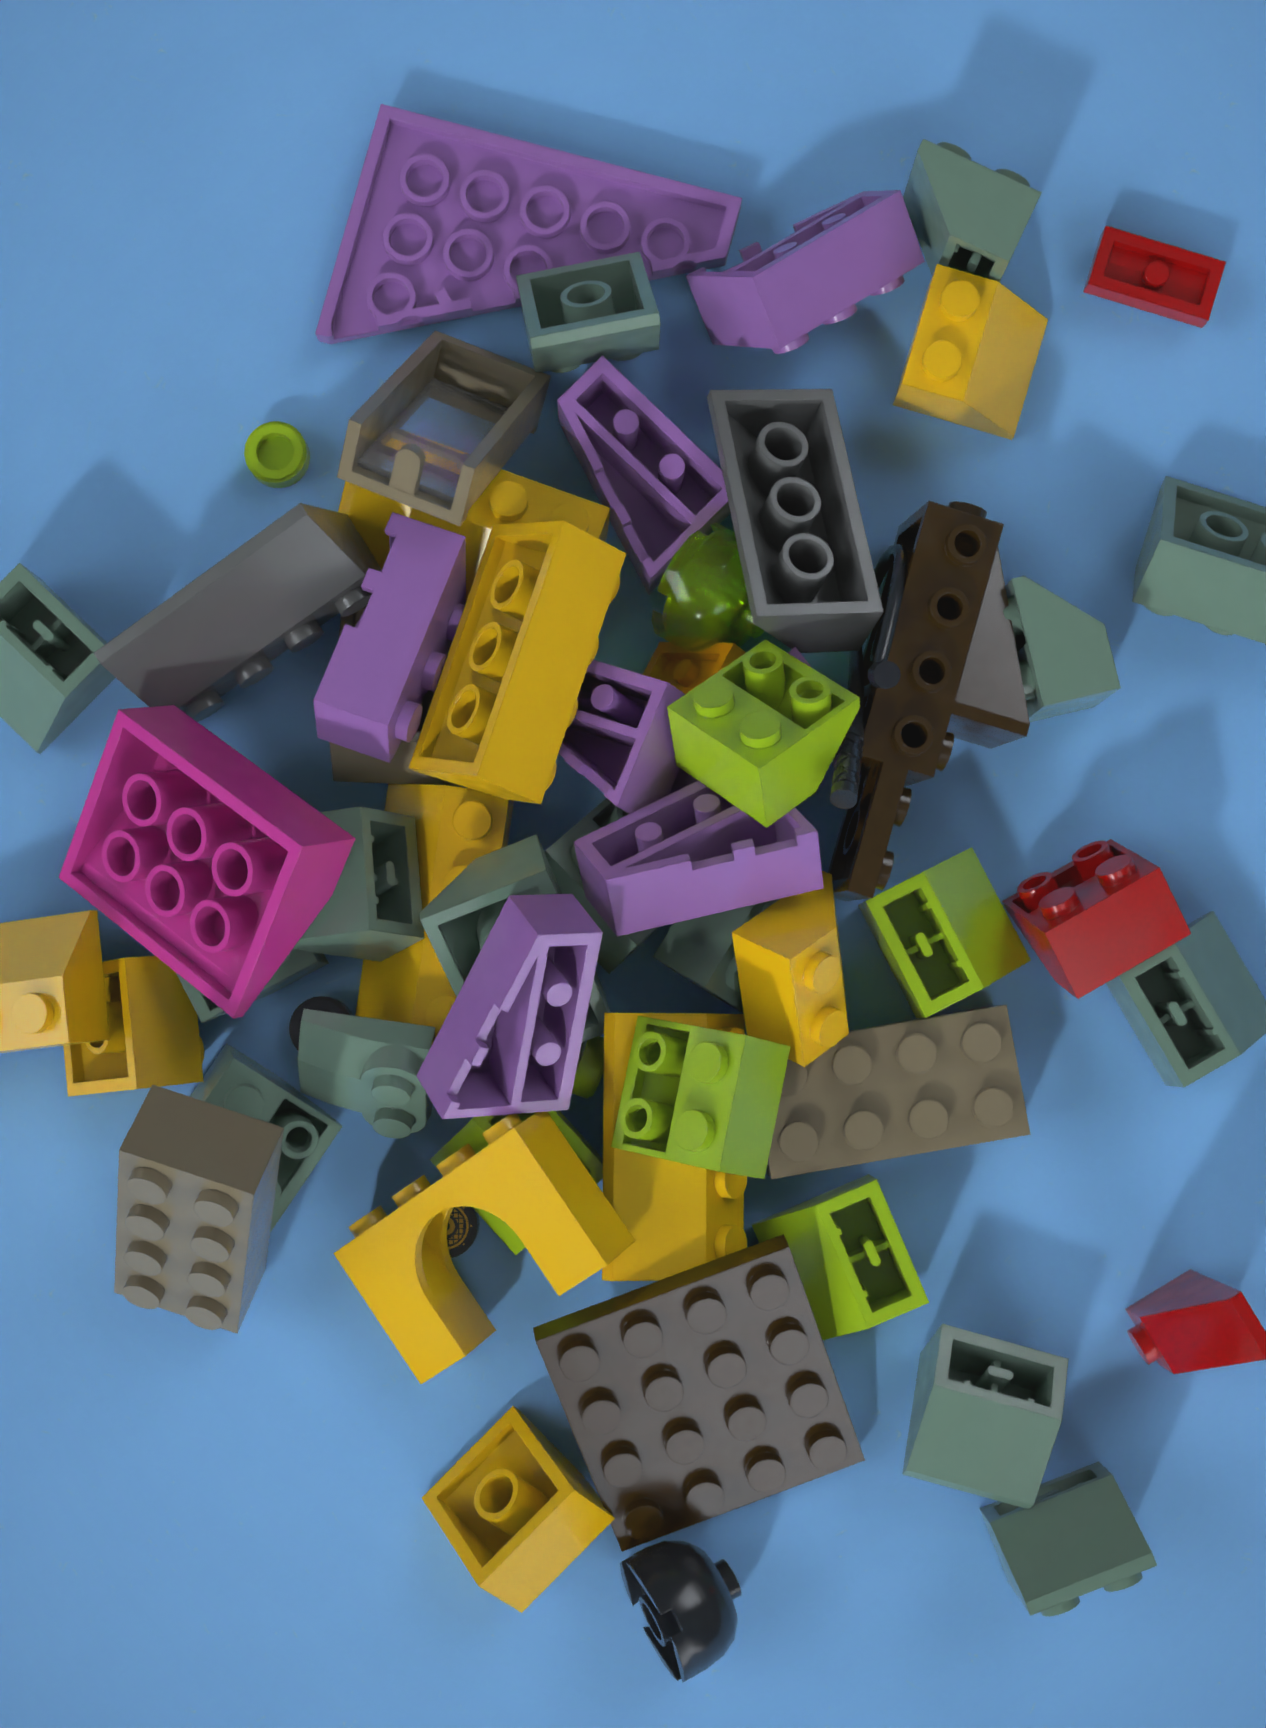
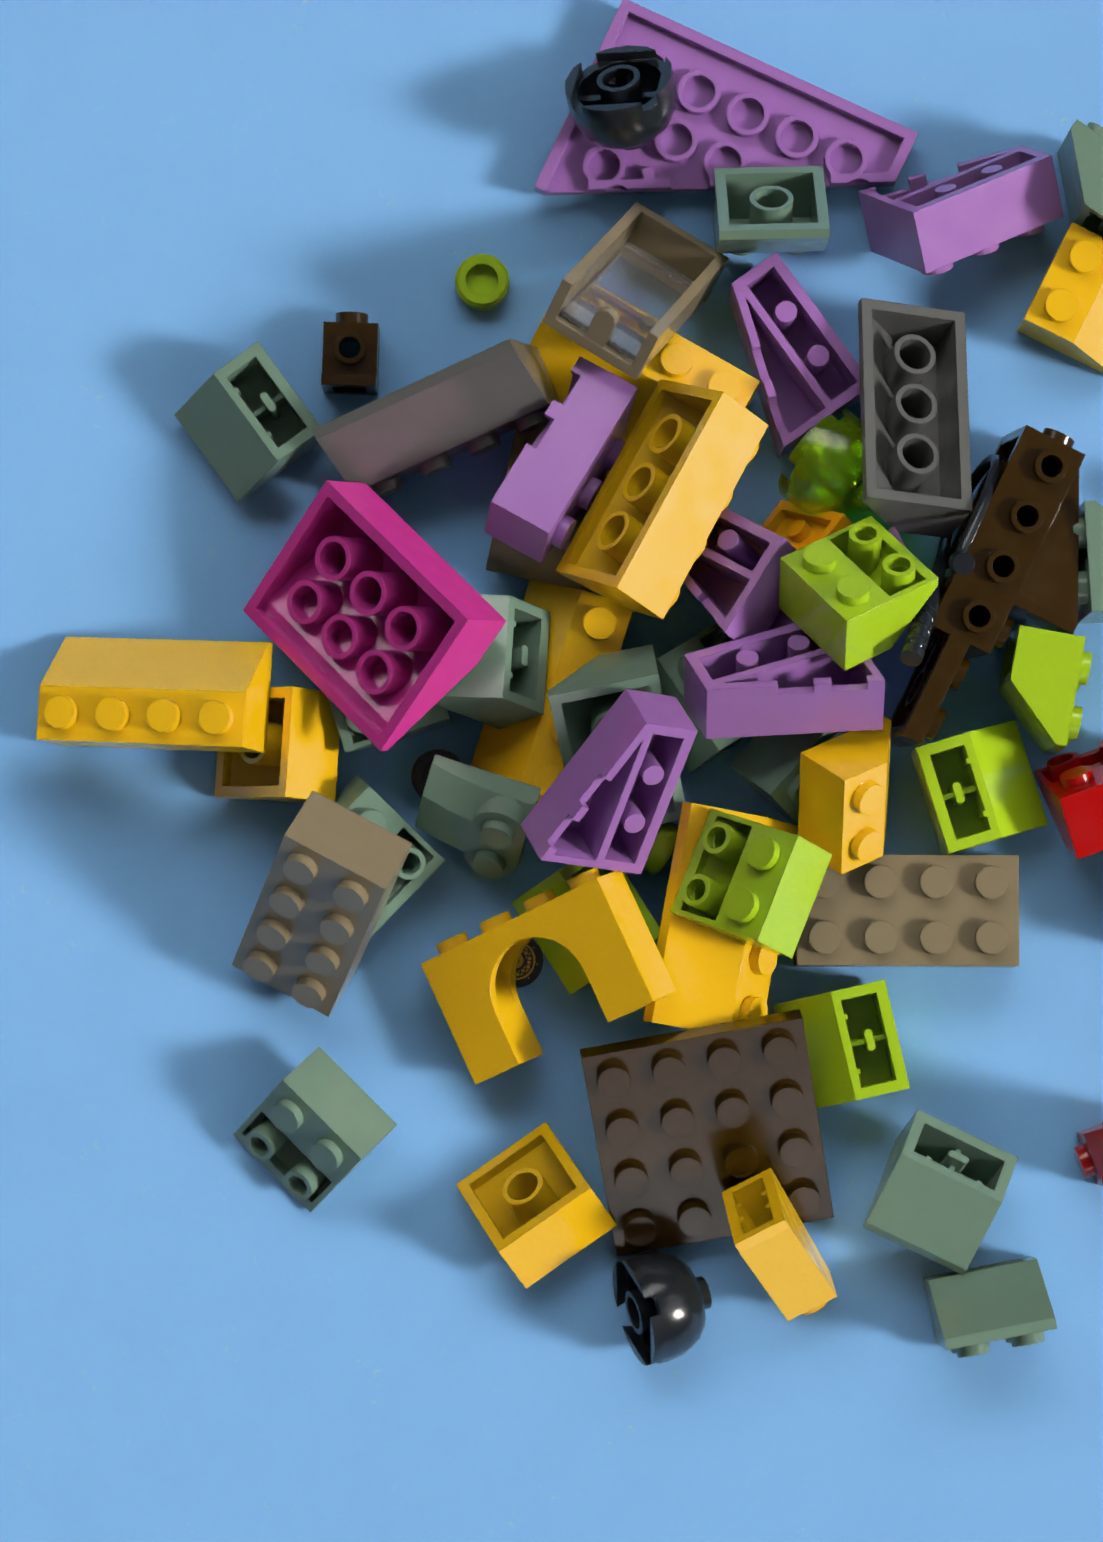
camera: 10 degrees right, 0 degrees up
none -> sand green slope [233,1047,397,1212]
none -> dark brown brick [321,312,380,395]
none -> black cylinder [565,45,676,150]
none -> yellow slope [721,1168,837,1321]
none -> lime slope [998,625,1092,755]

